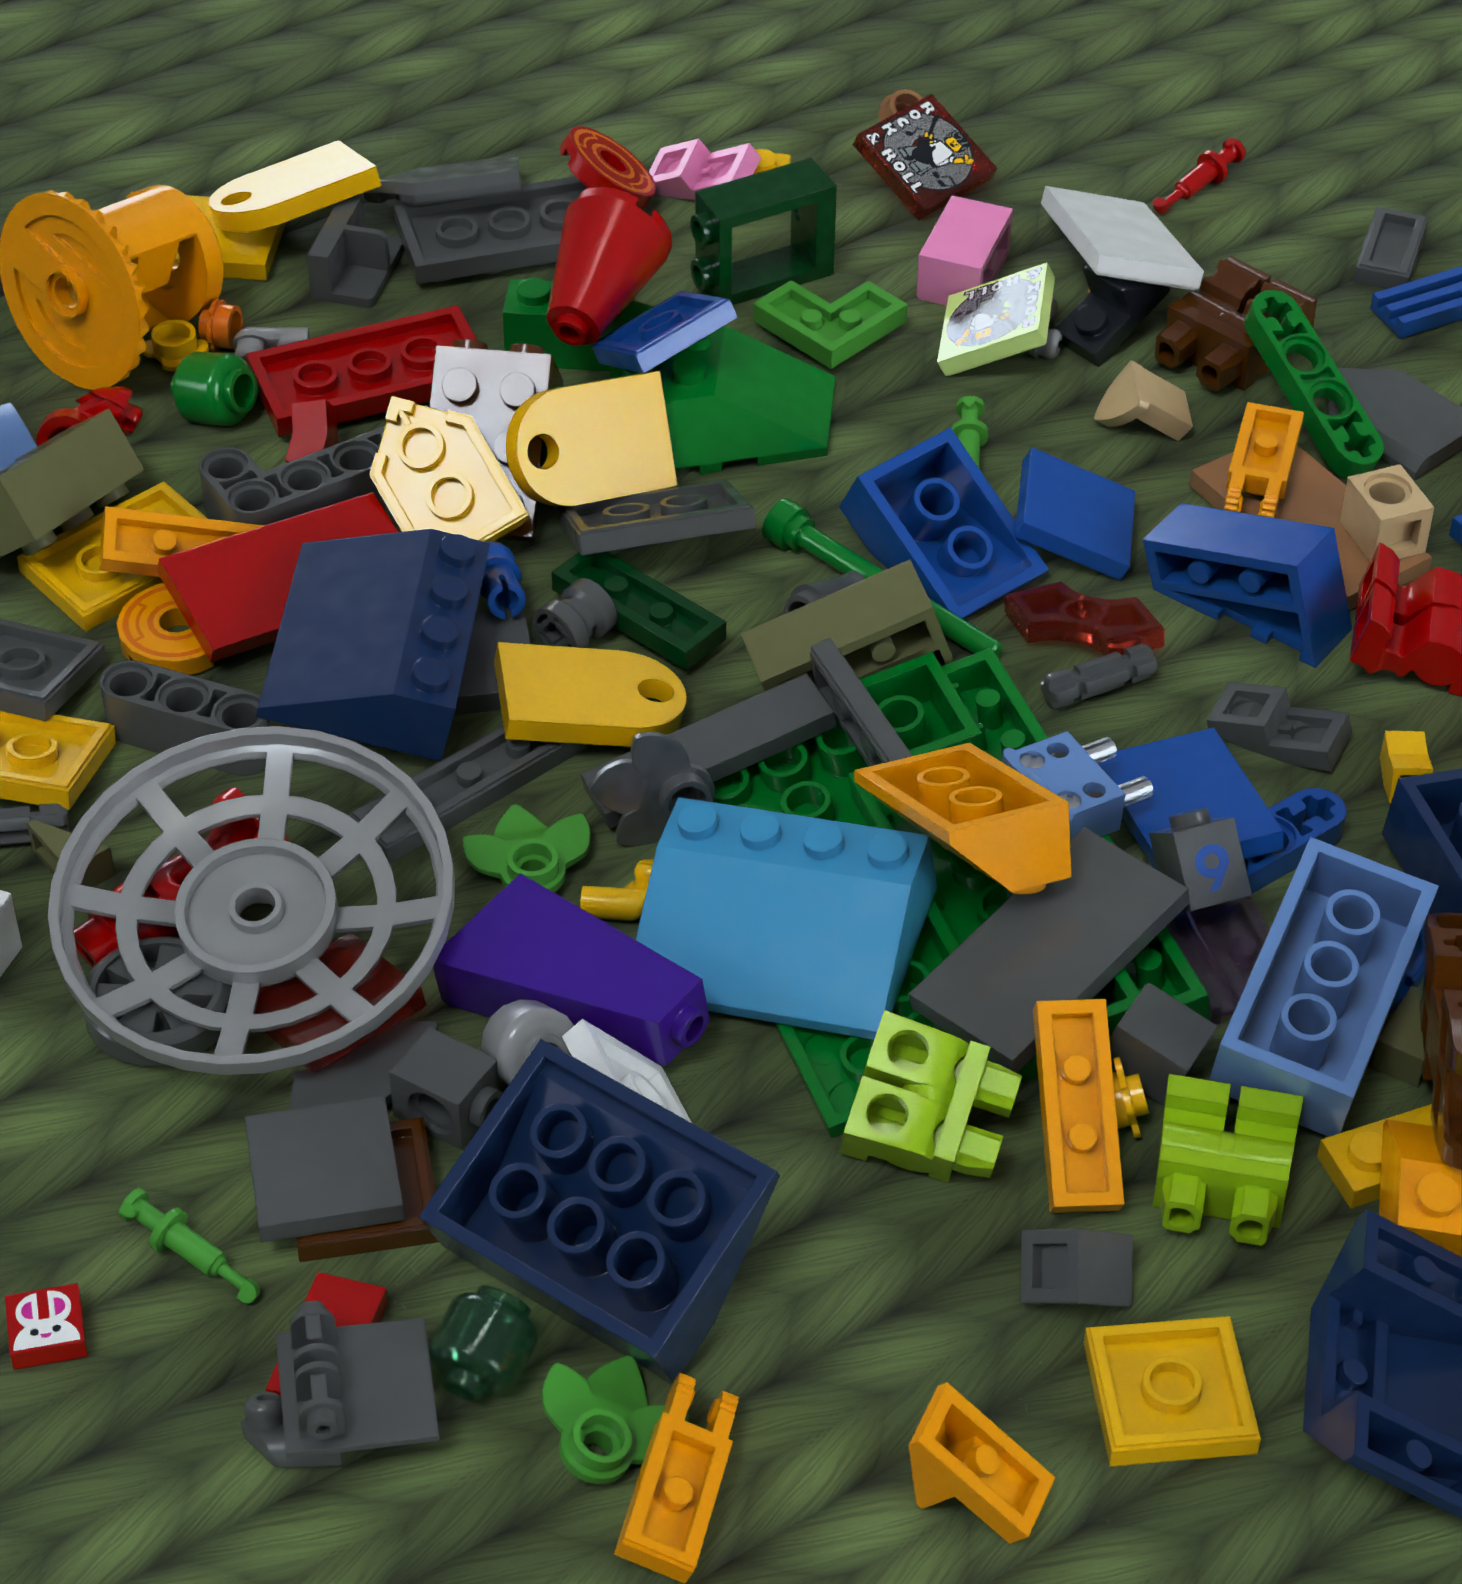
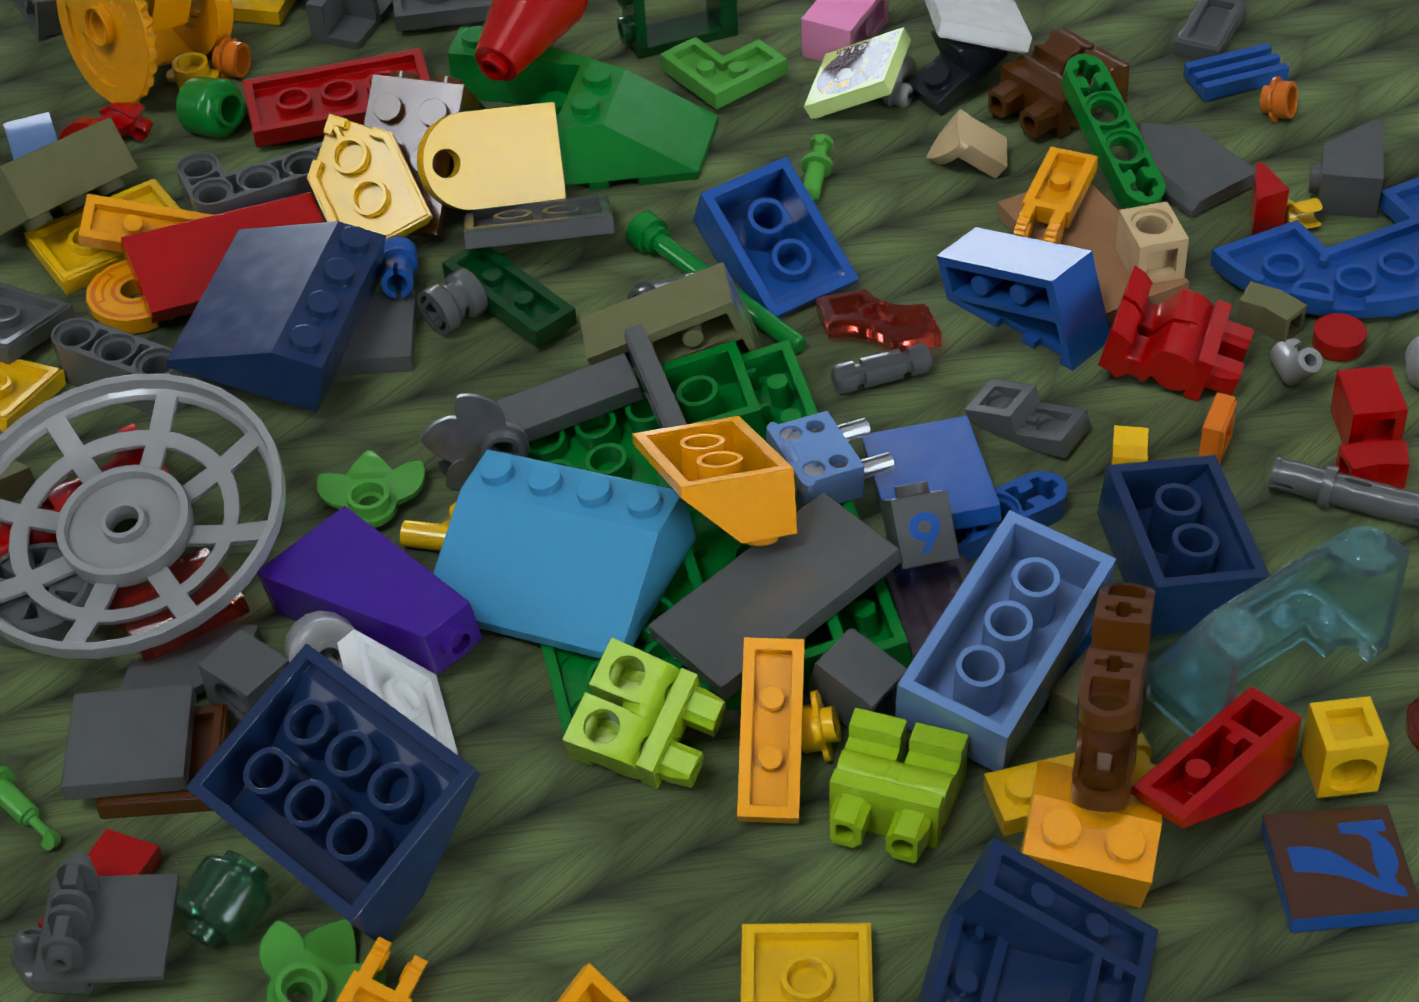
camera: 10 degrees right, 0 degrees up
light grey arm [232,327,310,363] -> none
red piece [285,399,338,463] -> none
dark grey tile [348,726,588,864] -> none
yellow tile [494,642,687,747] -> none
blue tile [591,291,738,373] -> none
blue tile [1014,447,1135,580] -> none
dark grey panel [1020,1229,1133,1307] -> none

